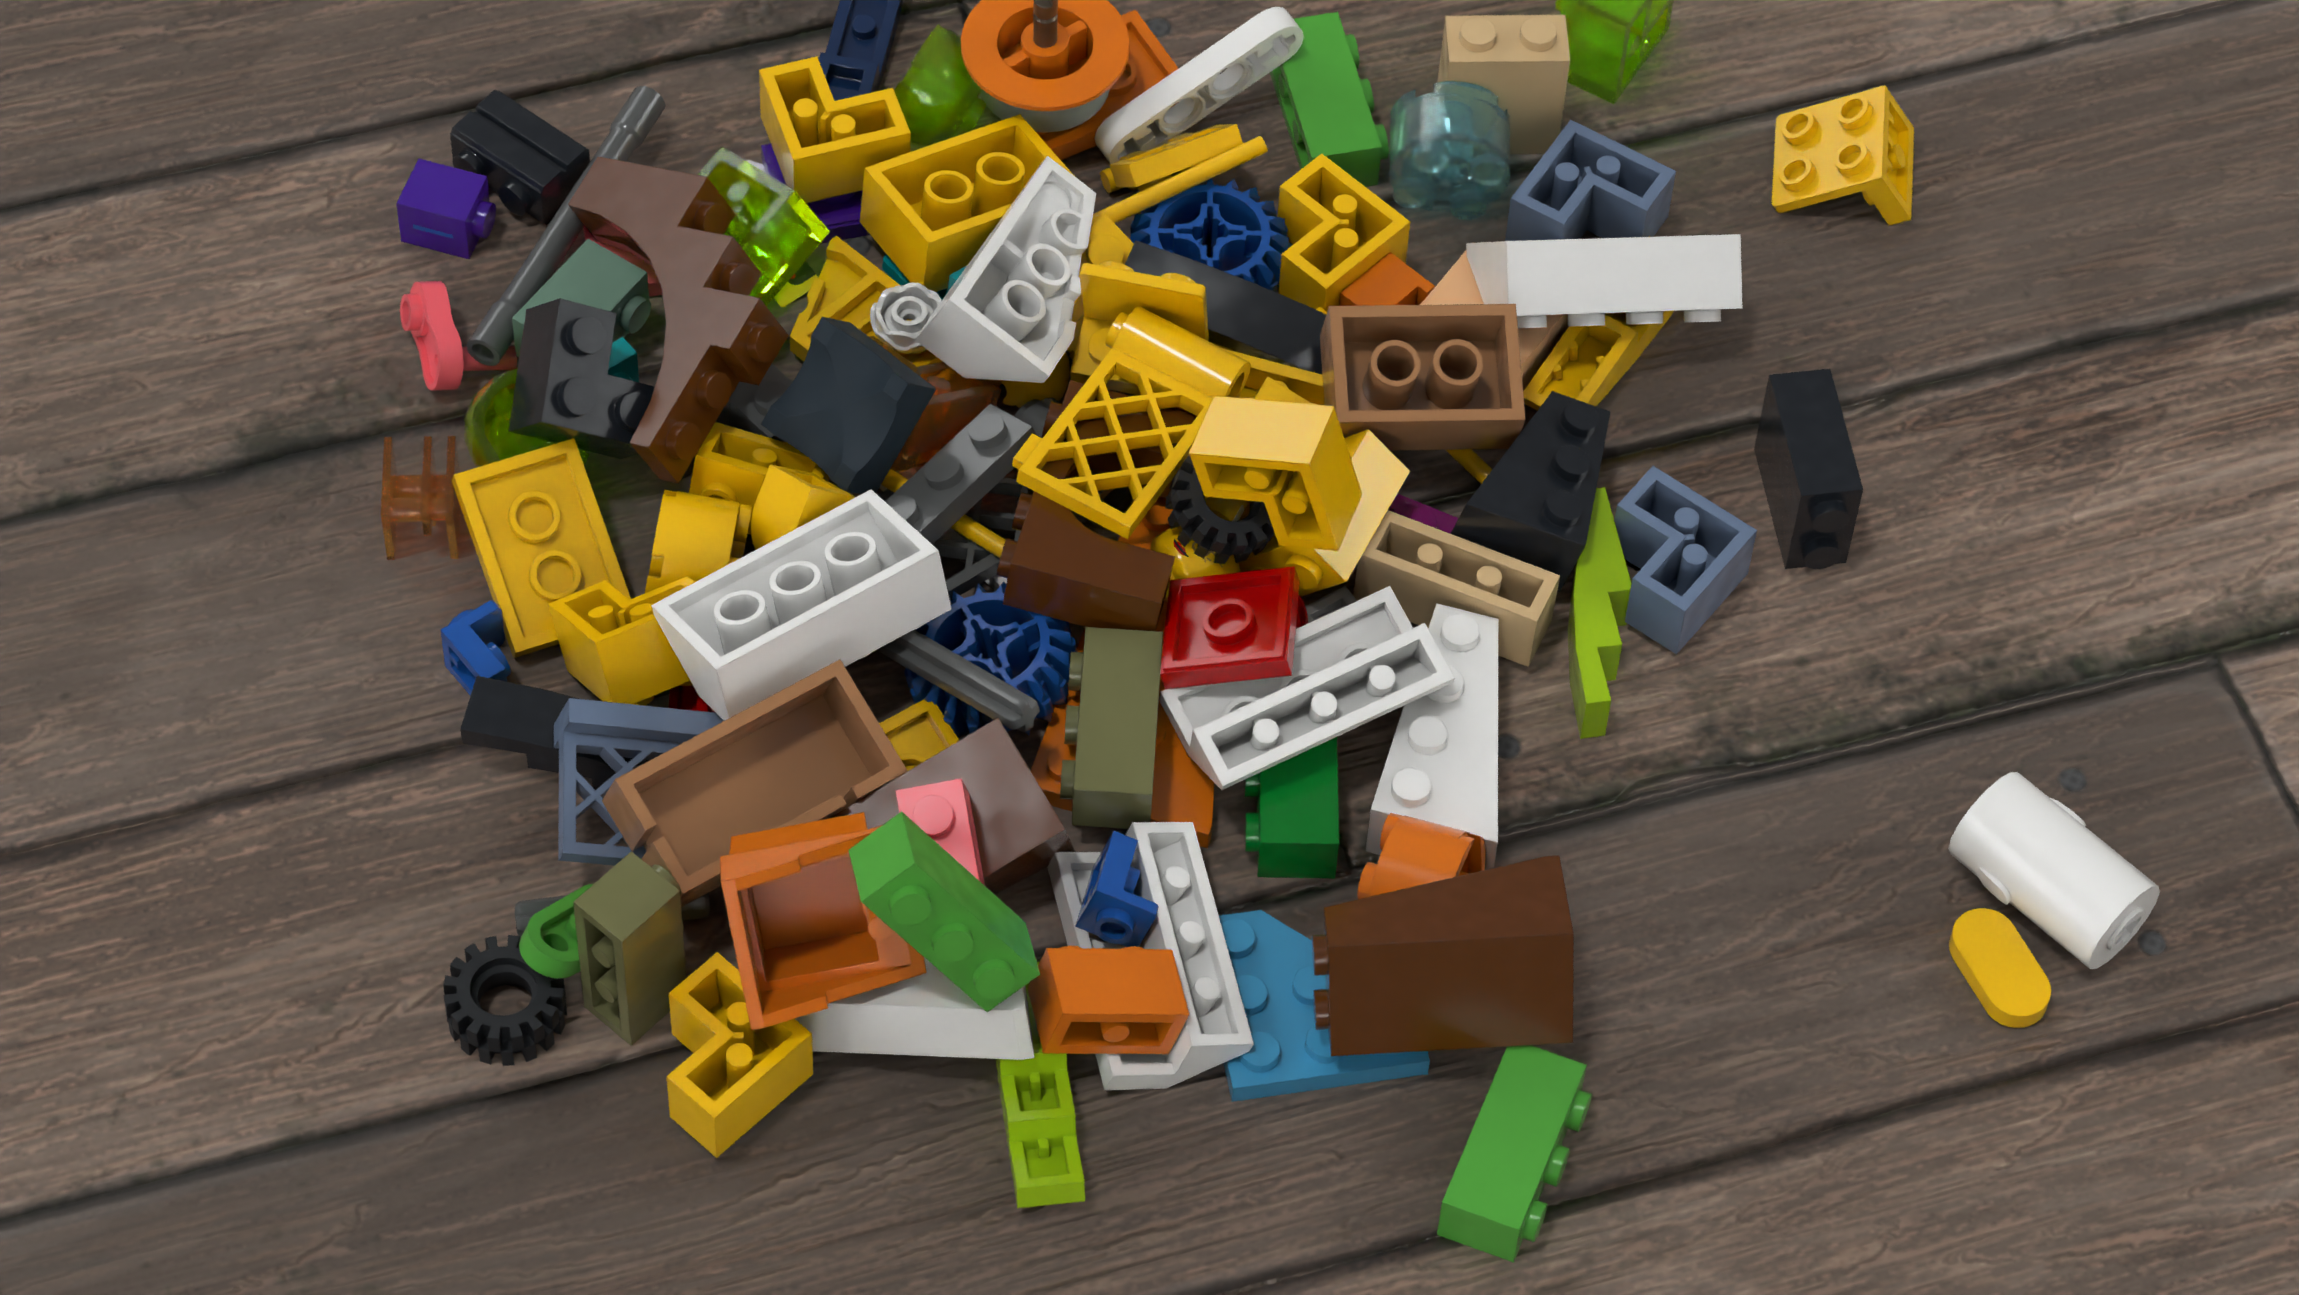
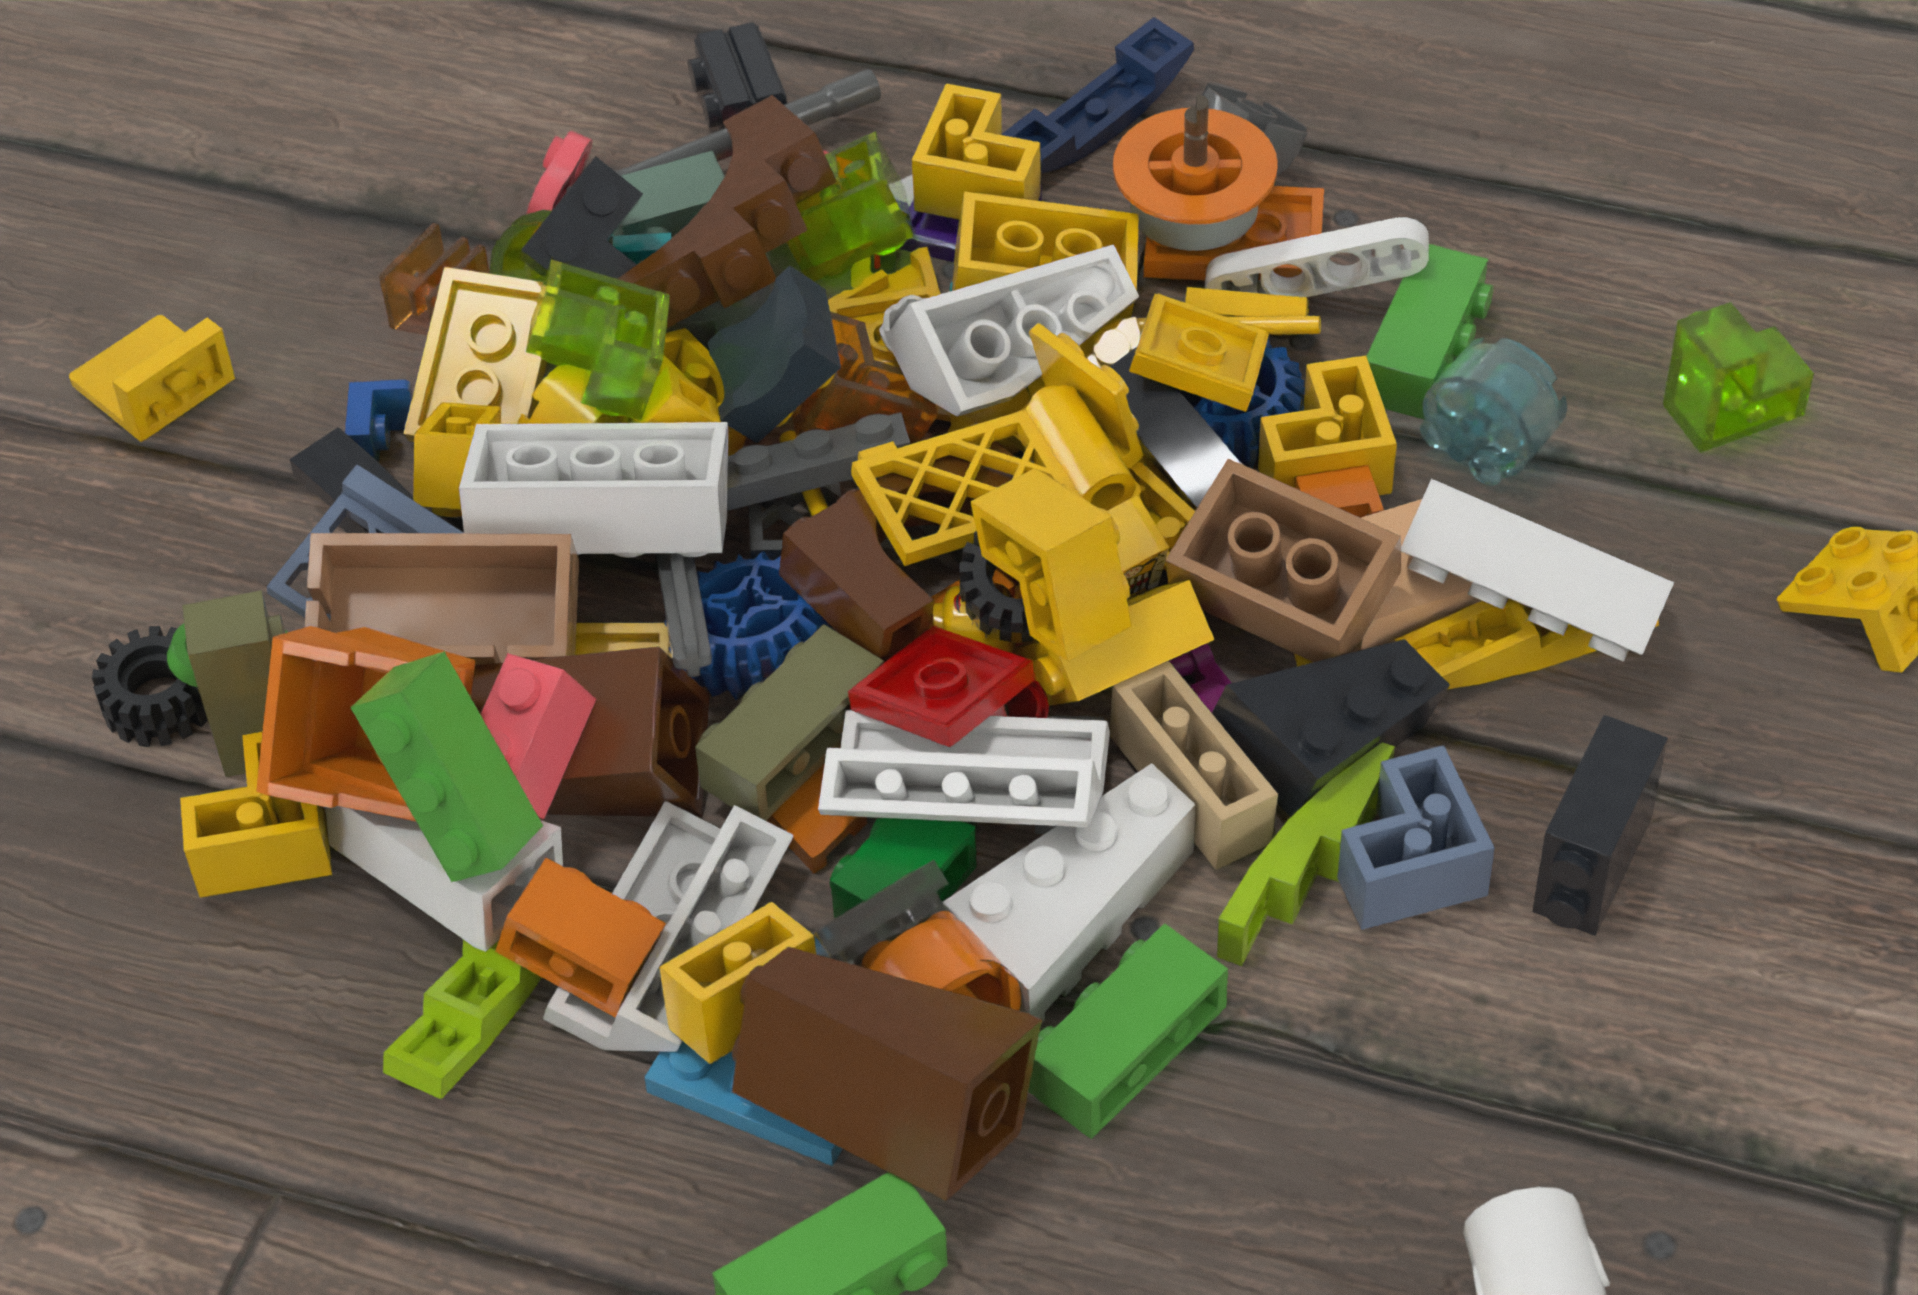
camera: 40 degrees right, 5 degrees down
dark purple brick [396,158,496,259] -> none
clear neon green cylinder [894,24,987,146] -> none
blue bracket [1075,831,1159,947] -> none
tan brick [1435,15,1570,155] -> none
sand blue brick [1505,120,1676,241] -> none
none -> yellow bracket [69,315,235,443]
none -> clear neon green brick [526,259,670,420]
none -> yellow brick [659,902,816,1064]
none -> clear smoke bracket [812,860,948,967]
none -> bright green brick [1028,923,1228,1139]
none -> yellow plate [1129,294,1269,412]

